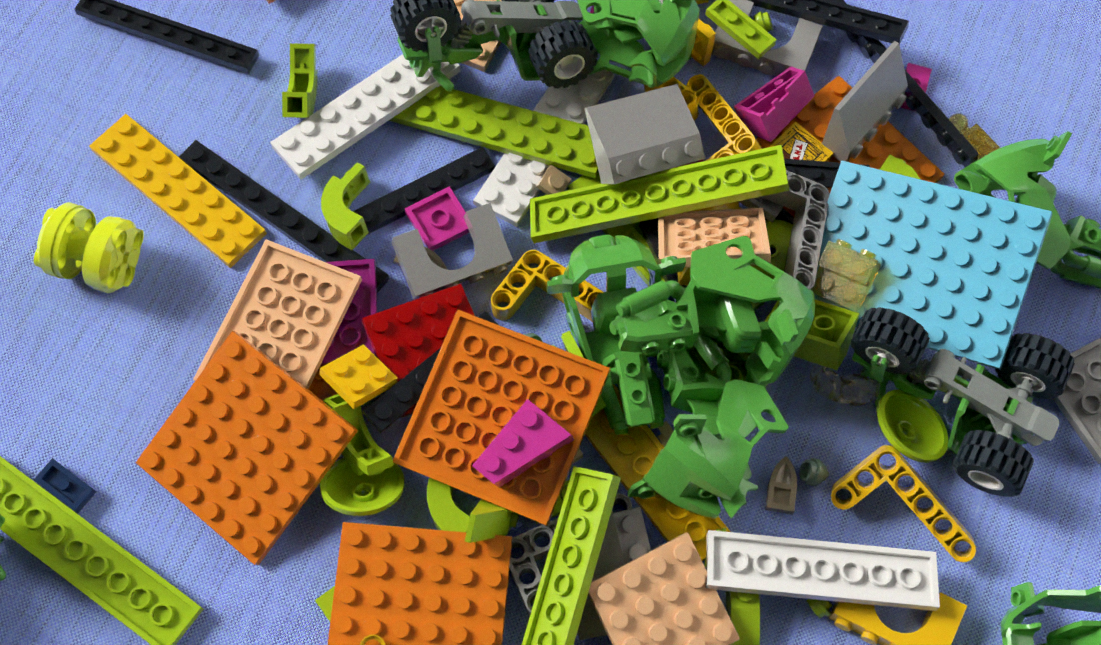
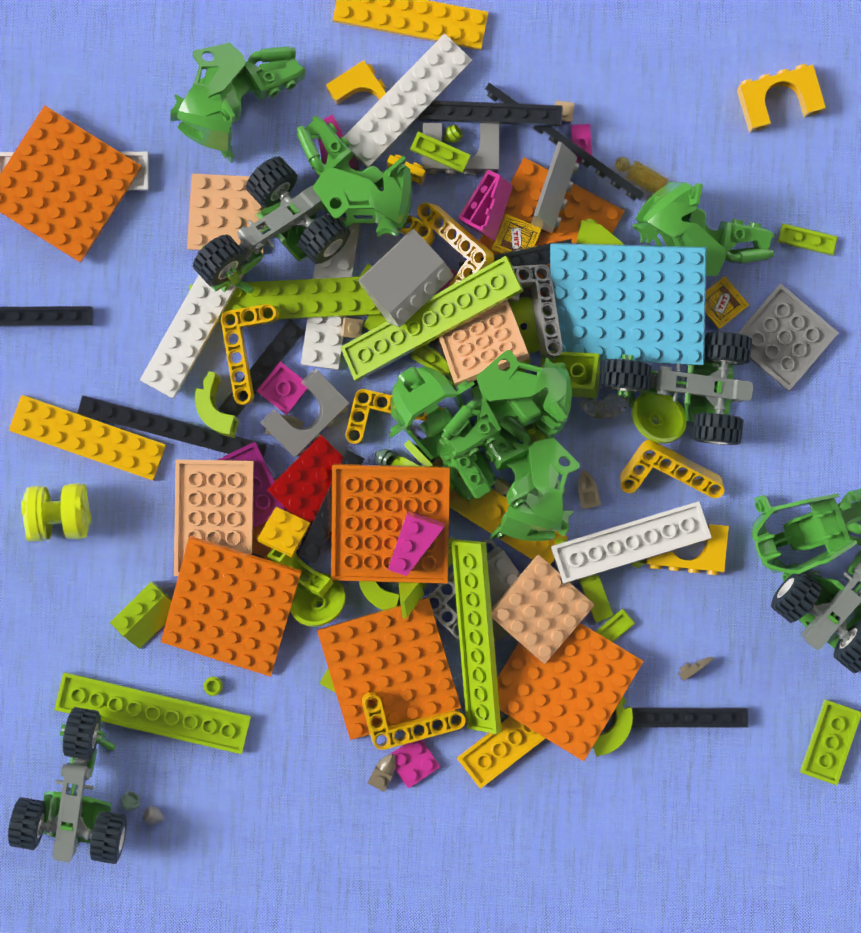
camera: 20 degrees left, 20 degrees up
dark blue plate [33,458,96,514] -> none
lime arch [282,43,318,118] -> none
sand green plate [799,458,829,486] -> none
clear yellow plate [810,239,881,313] -> none
none -> lime slope [110,581,172,649]
none -> lime plate [203,676,223,696]
none -> yellow beam [221,304,279,405]
none -> tan plate [555,101,574,123]
none -> tile [705,276,749,330]

